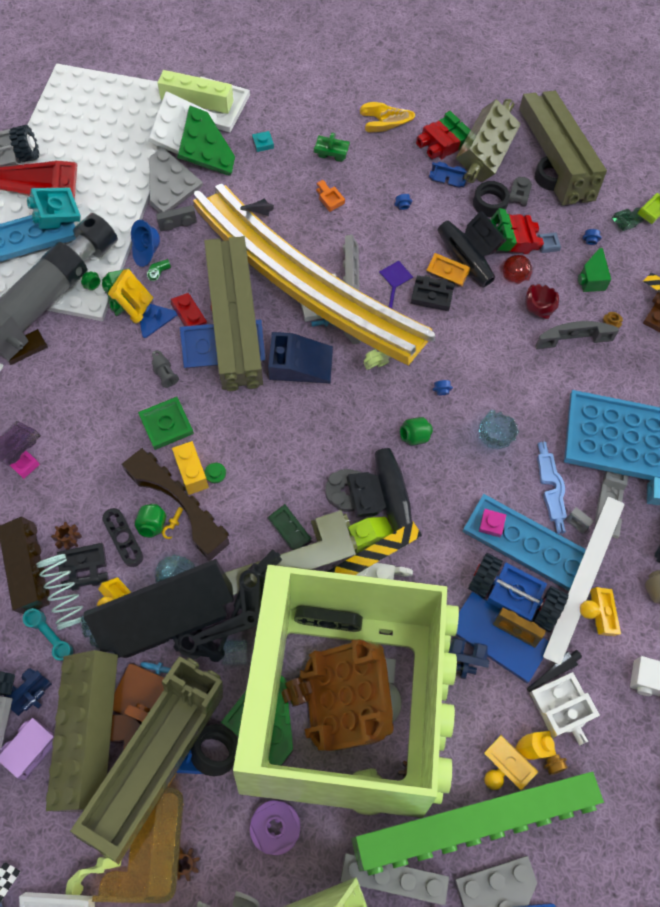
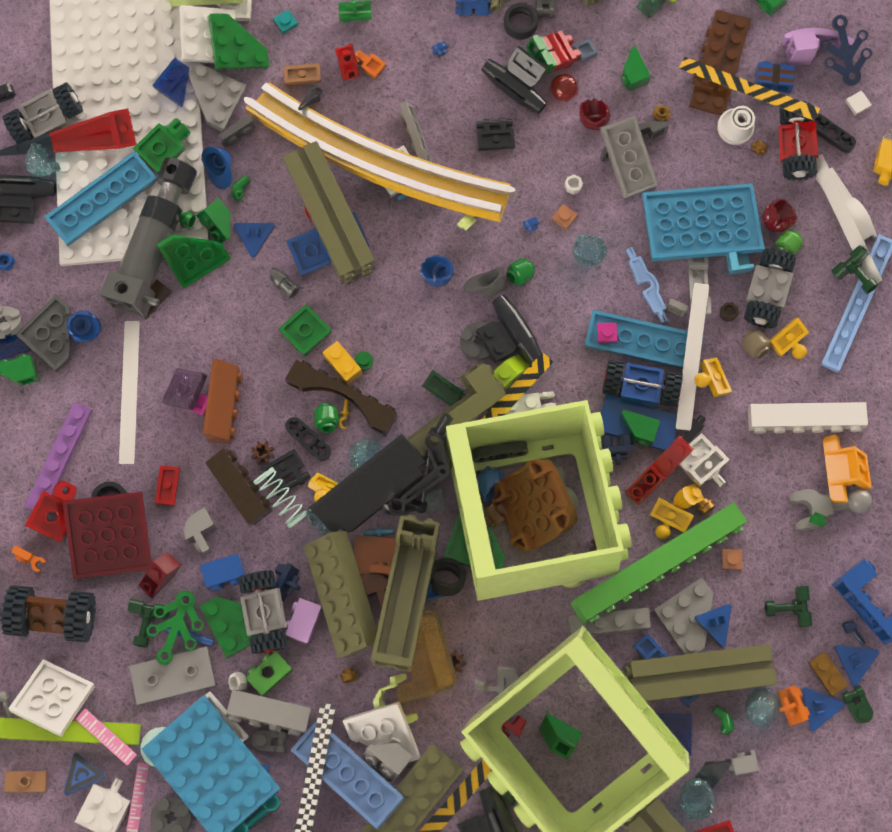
camera: 15 degrees left, 10 degrees up
teal bar [23,608,73,661] -> none
teal plate [27,188,81,229] -> none
yellow plate [108,269,154,324] -> none
red plate [171,292,207,326] -> none
medium lavender plate [250,800,301,855] -> none
dark blue slope [268,332,333,384] -> none
dark purple piece [379,260,413,309] -> none
light orange plate [426,253,470,286] -> none
pearl gold plate [493,608,546,648] -> none
blue plate [582,229,602,245] -> none
none -> green plate [133,118,191,173]
none -> clear blue wing [153,57,190,107]
none -> green plate [156,234,231,289]
none -> dark orange slope [203,359,243,444]
none -> medium nougat plate [283,63,321,86]
none -> red hips [335,44,360,80]
none -> pearl gold plate [339,668,359,683]
none -> blue hair [420,255,454,287]
none -> dark grey piece [463,268,507,297]
none -> blue hair [476,466,505,502]
none -> nougat plate [551,204,578,230]
none -> white tile [564,175,583,194]
none -> light grey plate [600,115,659,198]
none -> green slope [620,409,660,447]
none -> red slope [625,436,694,506]
none -> dark brown tile [720,302,739,321]
none -> nougat plate [722,549,742,570]

